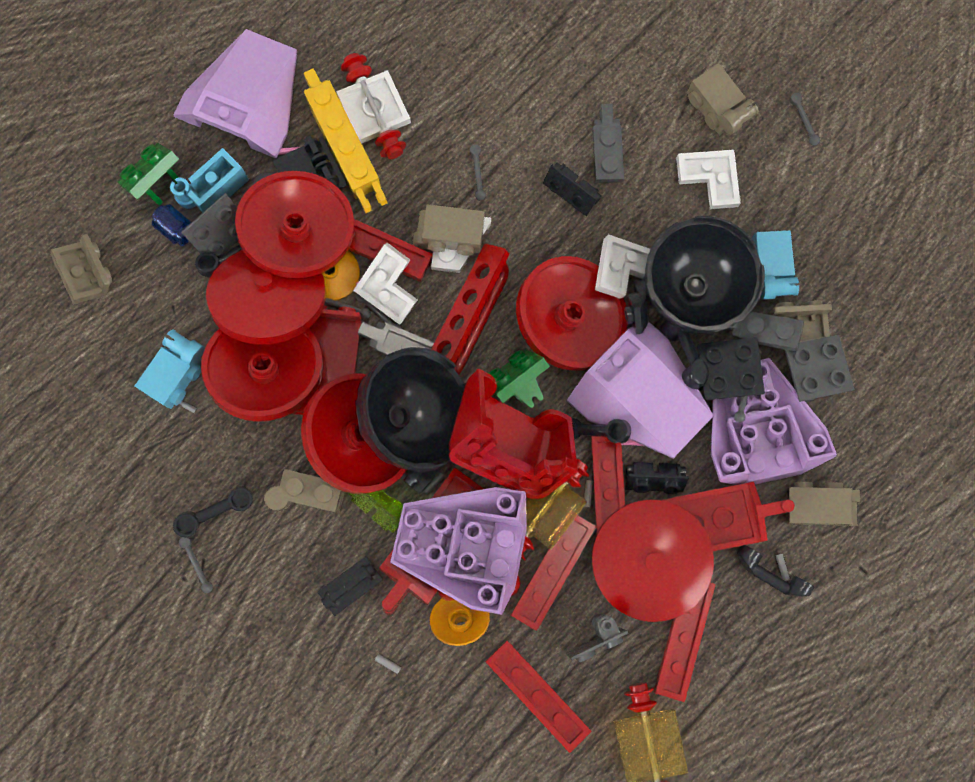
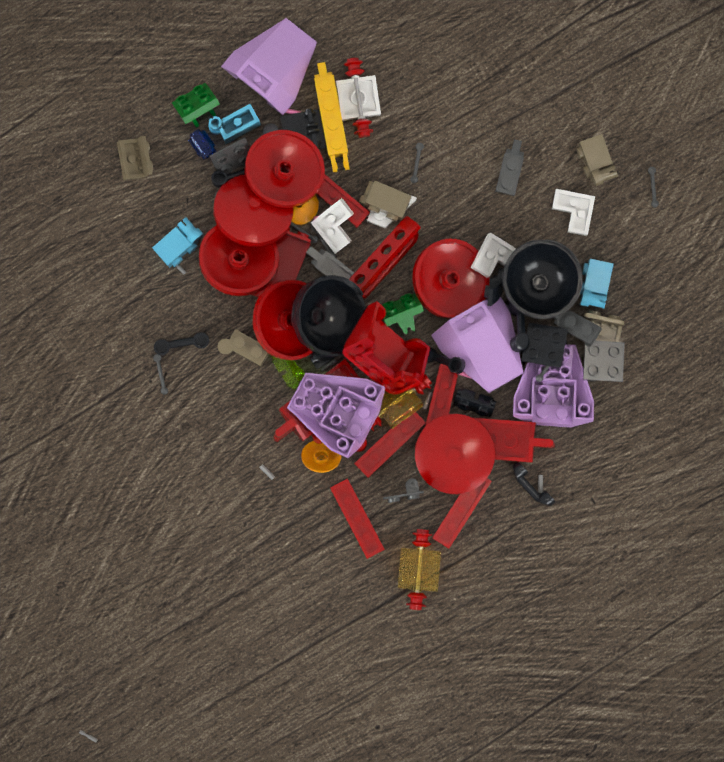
camera: 20 degrees right, 5 degrees up
black hinge [318,556,383,616] -> none
black hinge [543,162,602,216] -> none
dark tan hinge [787,482,860,526] -> none

